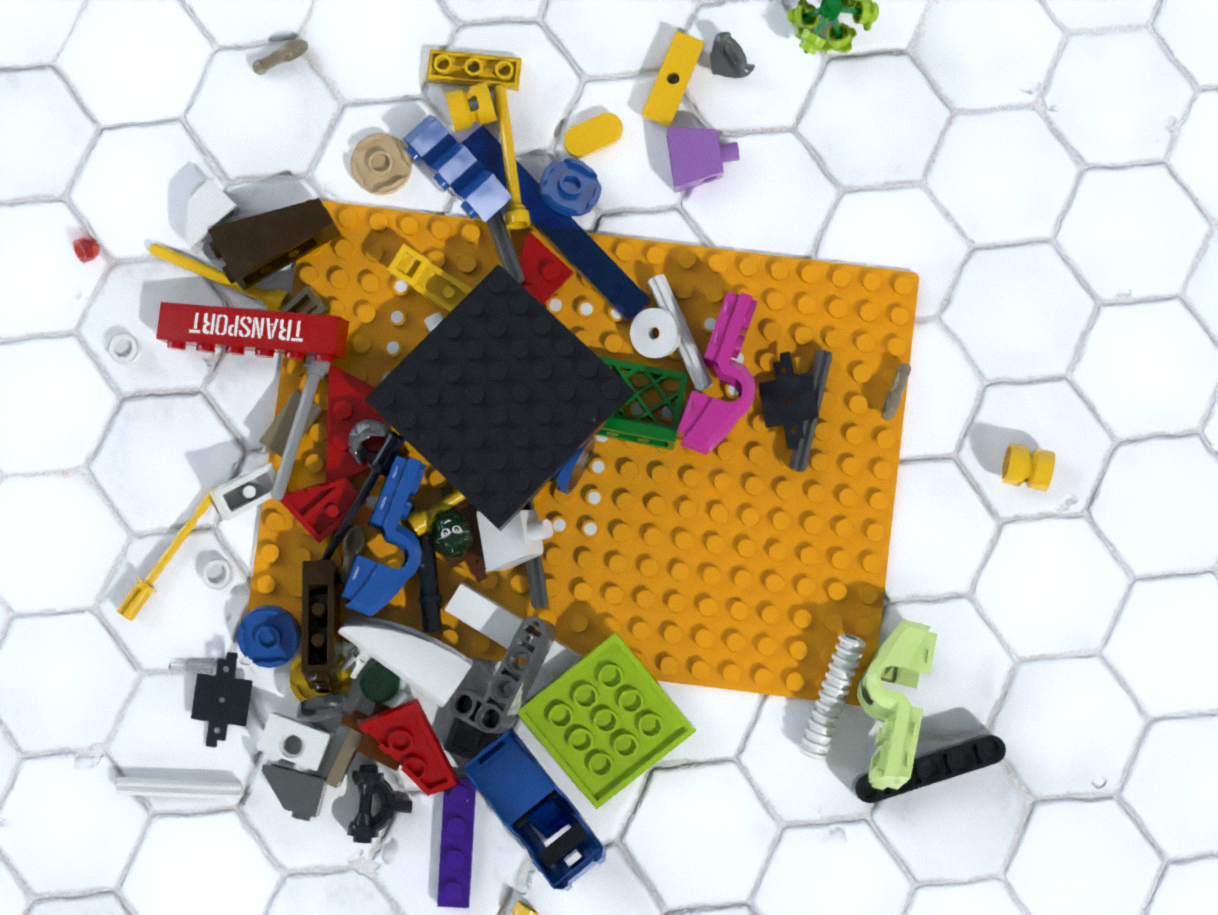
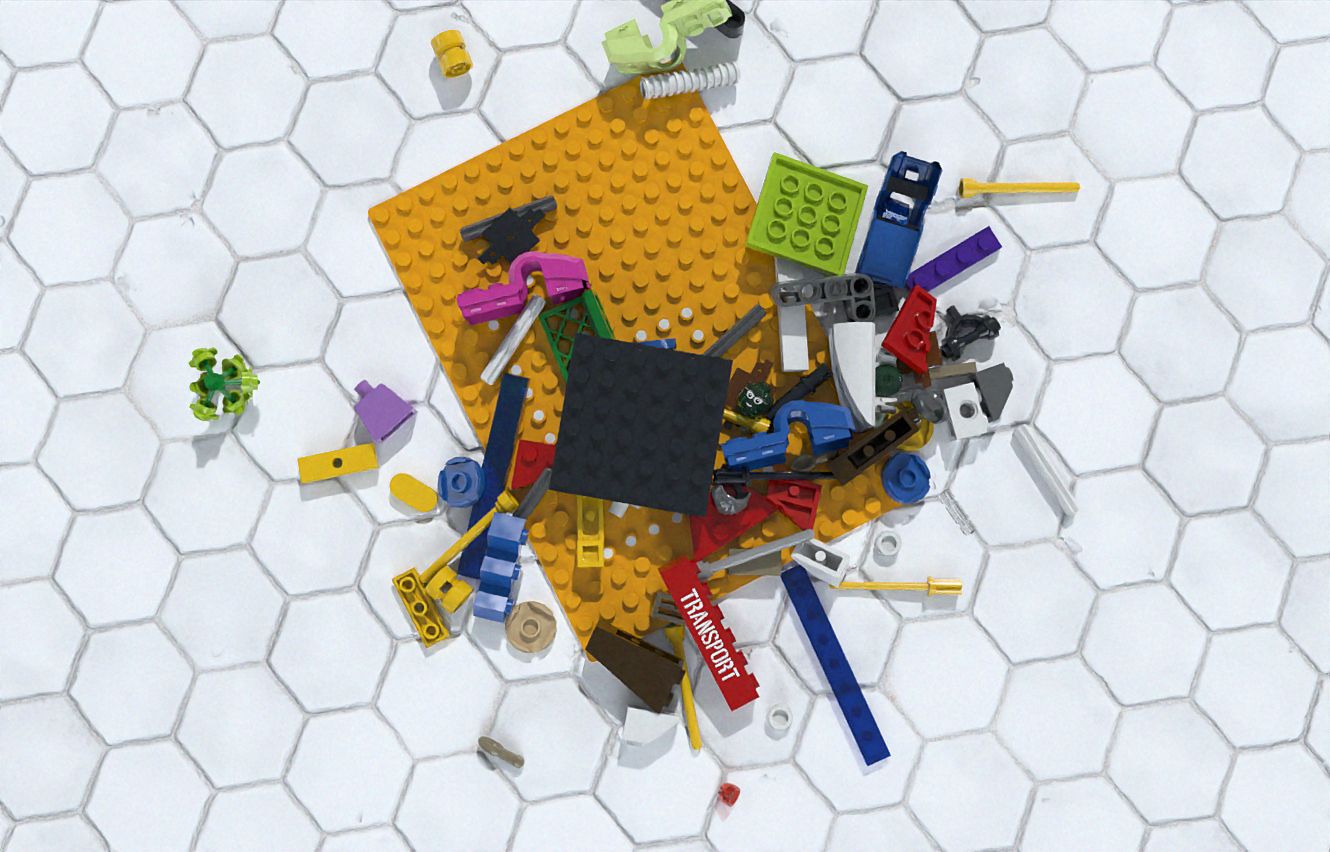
camera: 125 degrees left, 0 degrees up
black piece [191,652,253,748] -> none
white torso [476,510,553,572] -> none
white piece [630,308,682,358] -> none
dark grey piece [710,31,755,79] -> none
dark tan piece [881,363,911,421] -> none
none -> clear blue tile [780,564,891,767]

